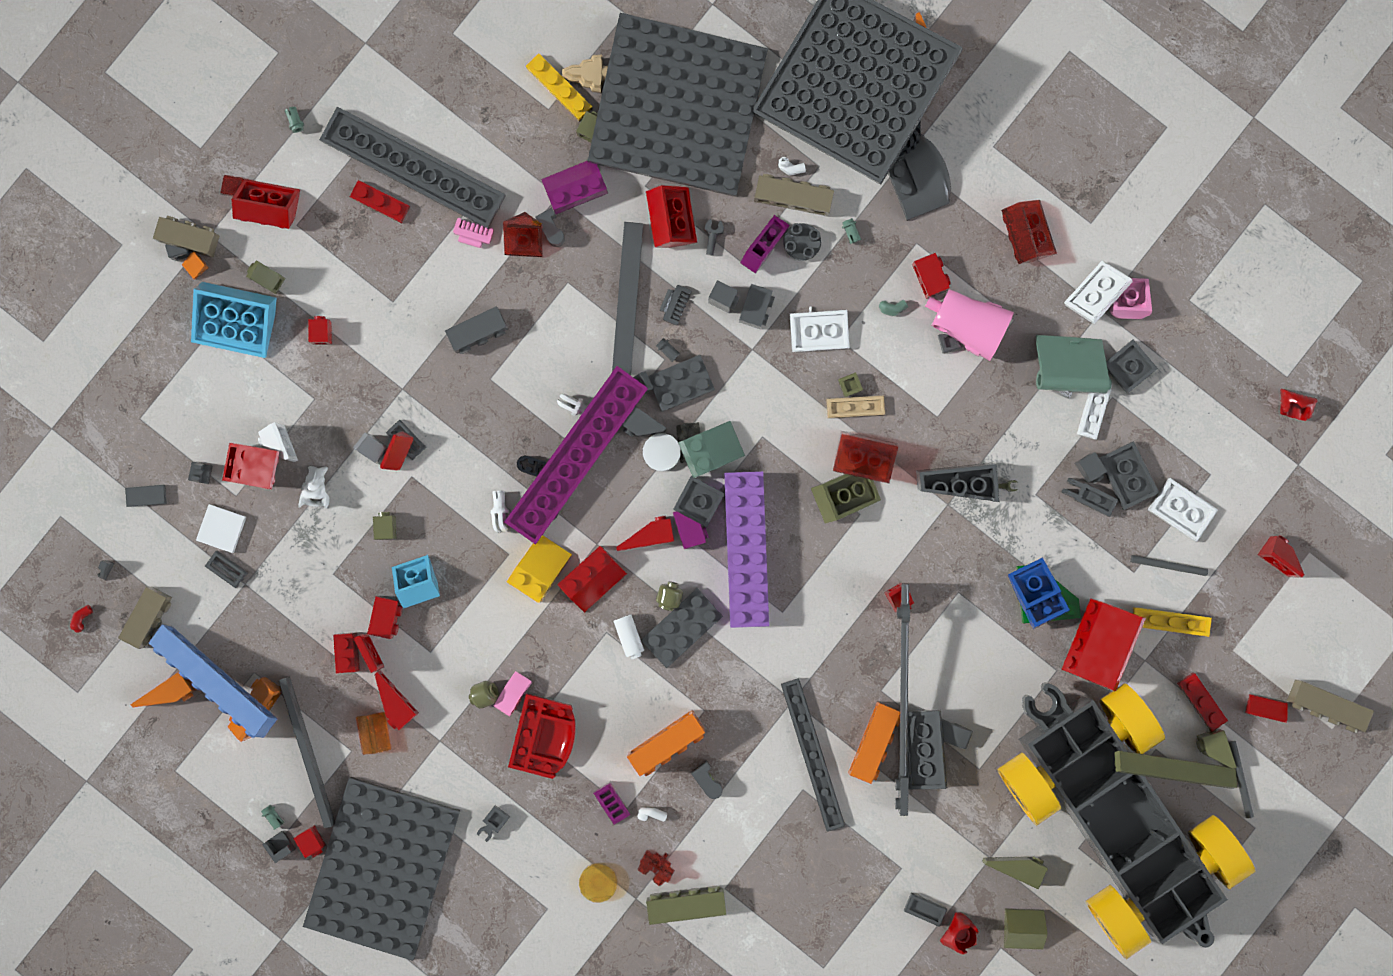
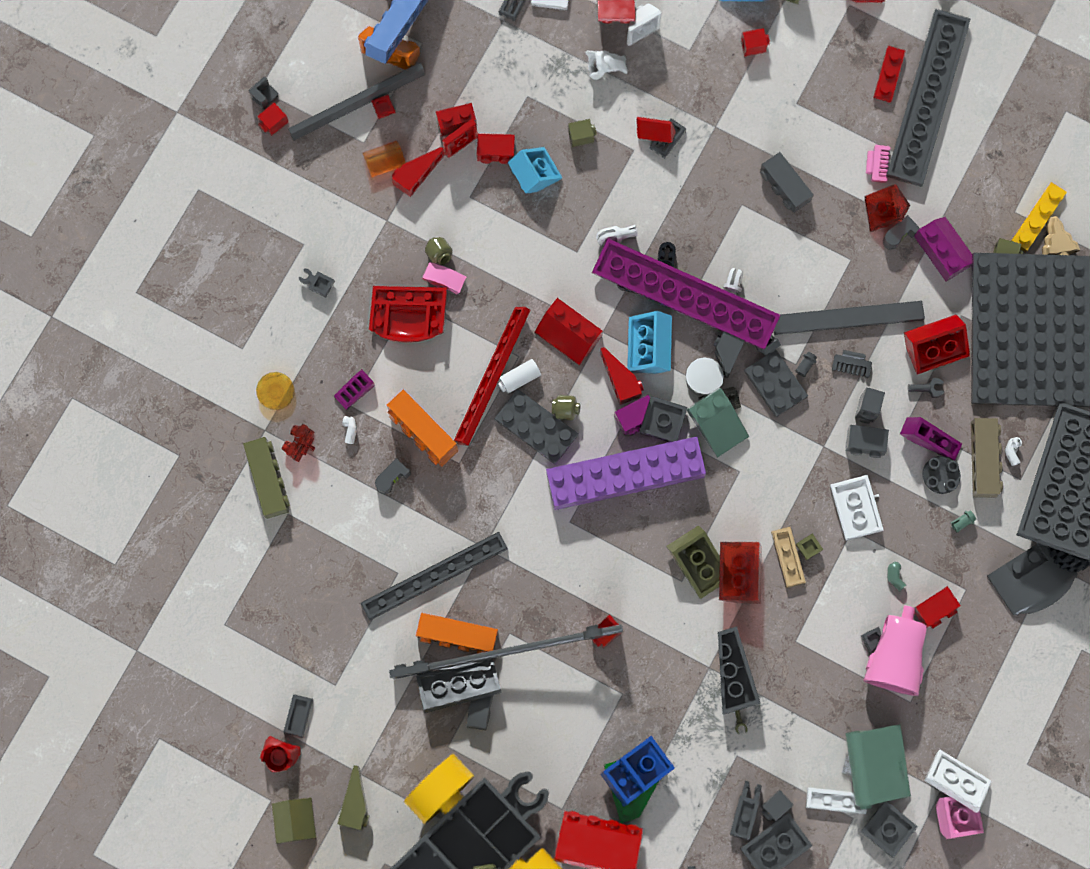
camera: 80 degrees right, 10 degrees down
sand green pin [261,804,285,830] -> none
dark grey plate [303,777,460,961] -> none
light grey slope [353,433,388,464] -> none
yellow slope [507,535,572,603] -> none
clear red slope [1001,200,1057,264] -> none
none -> red tile [371,94,395,119]
none -> red tile [454,307,531,446]
none -> medium azure slope [627,311,672,374]

